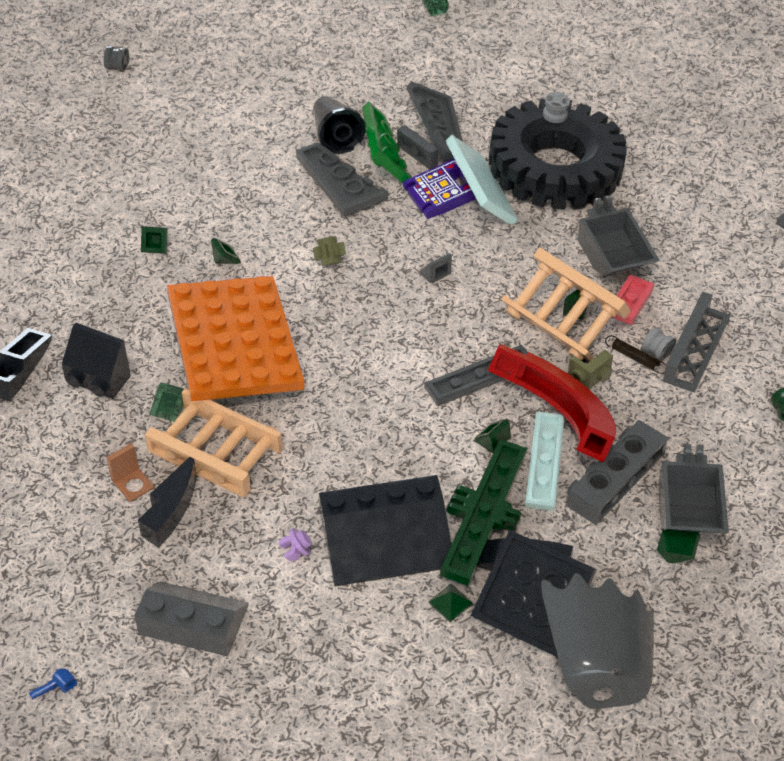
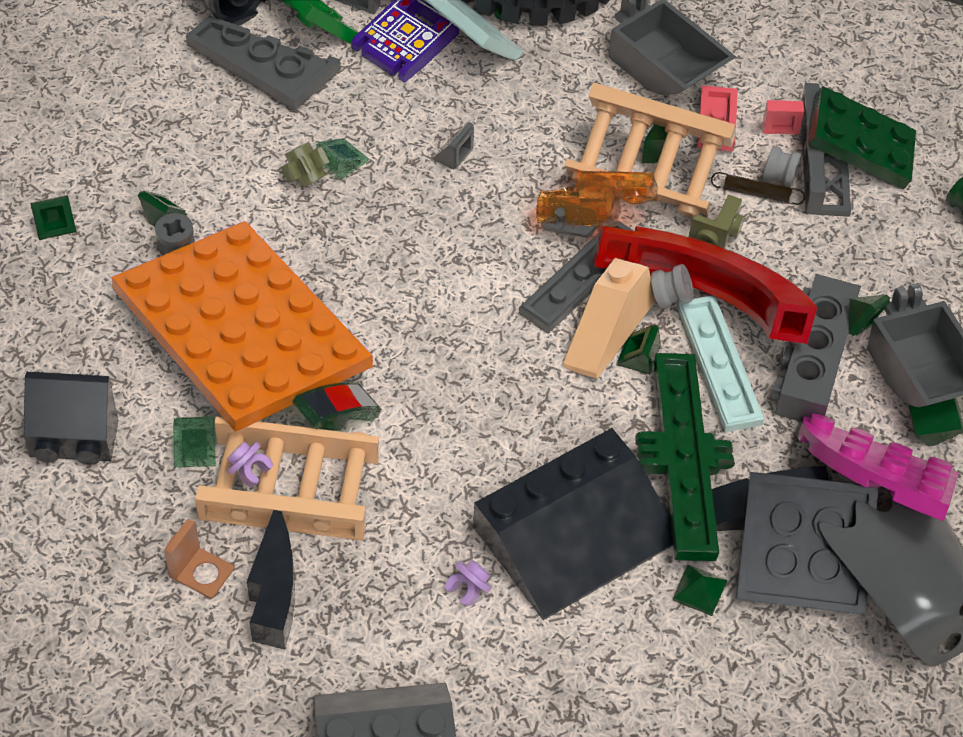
camera: 25 degrees left, 5 degrees up
none -> dark grey wheel [155,213,195,255]
none -> lavender plate [227,441,273,487]
none -> slope [292,382,382,431]
none -> clear green slope [316,138,369,180]
none -> clear orange plate [536,171,658,238]
none -> light nougat slope [563,258,656,379]
none -> light grey wheel [651,264,694,309]
none -> coral plate [762,100,804,135]
none -> dark pink plate [798,414,959,521]
none -> dark green plate [808,86,916,189]
none -> dark green slope [849,294,891,336]

